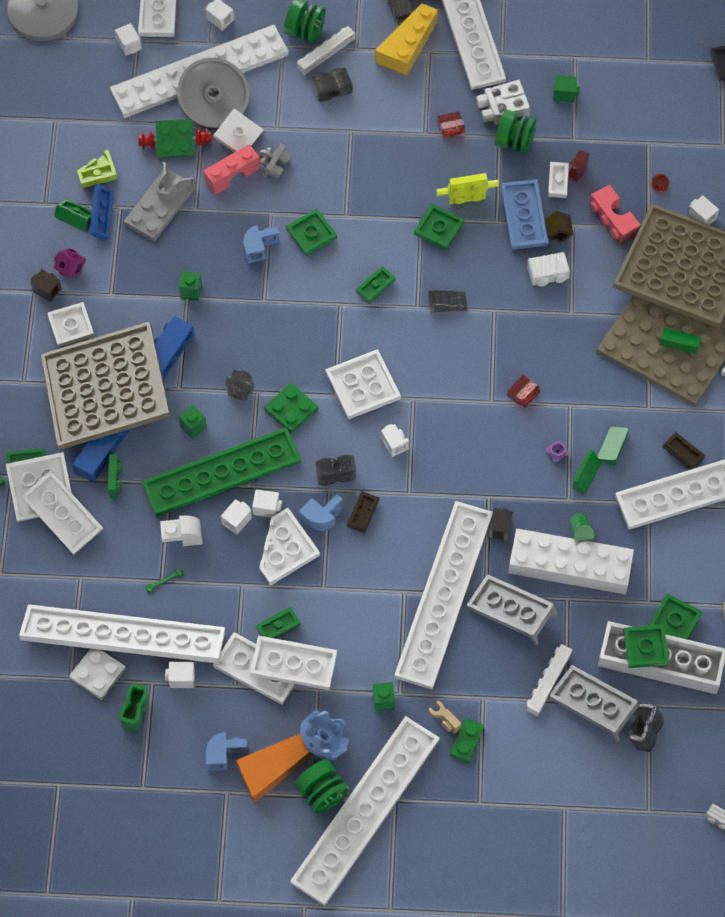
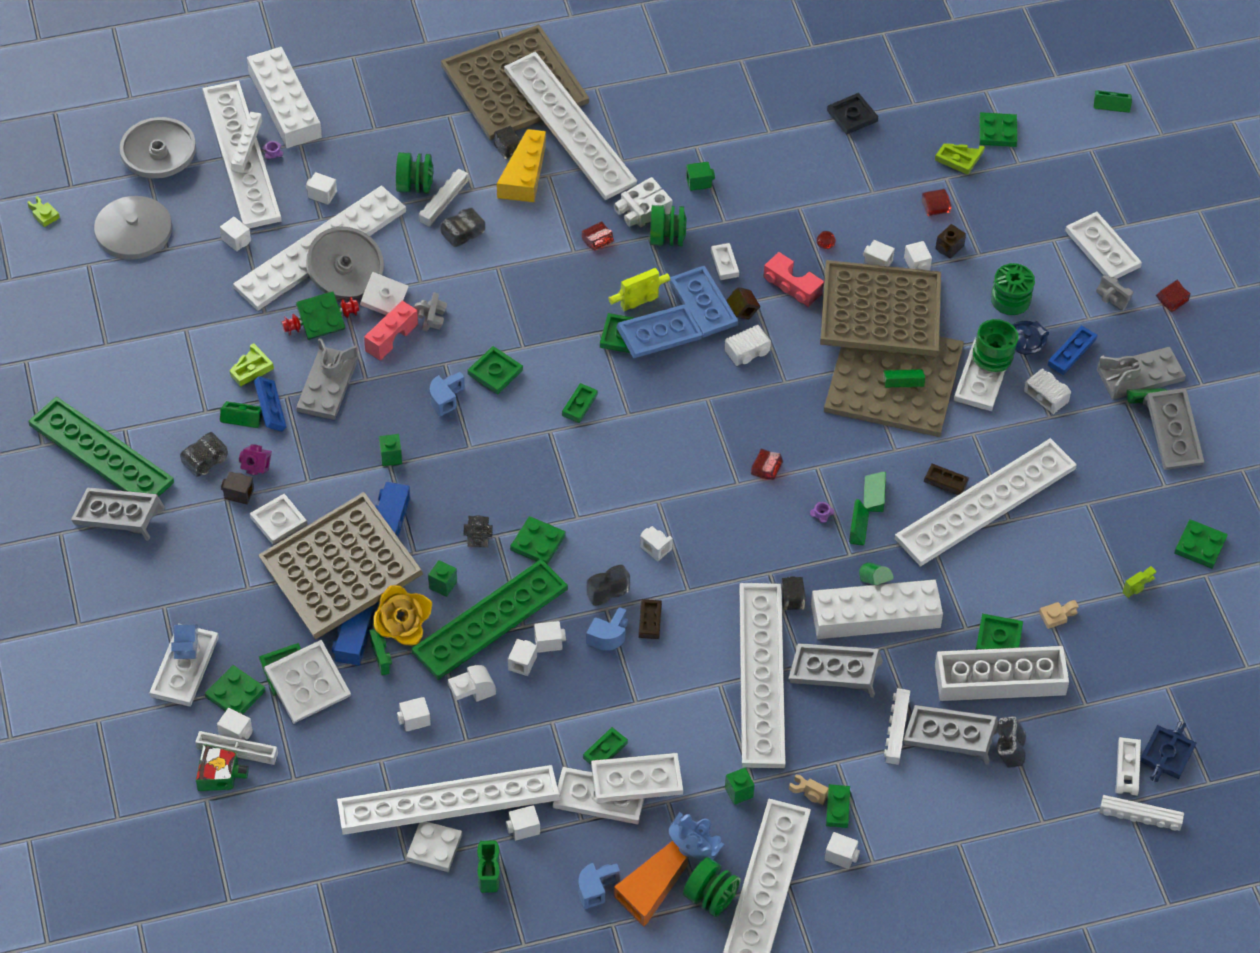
camera: 20 degrees left, 10 degrees down
white plate [21,470,103,555] -> none
green hinge [145,569,183,592] -> none
white plate [259,508,320,586] -> none
white plate [325,349,401,420] -> none
clear smoke slope [428,290,467,313] -> none
clear red piece [568,150,590,182] -> none
green plate [623,625,670,668] -> none
none -> clear smoke brick [180,432,228,477]
none -> yellow brick [374,585,432,645]
none -> white brick [397,697,431,732]
none -> medium blue plate [617,304,703,358]
none -> white brick [825,832,860,869]

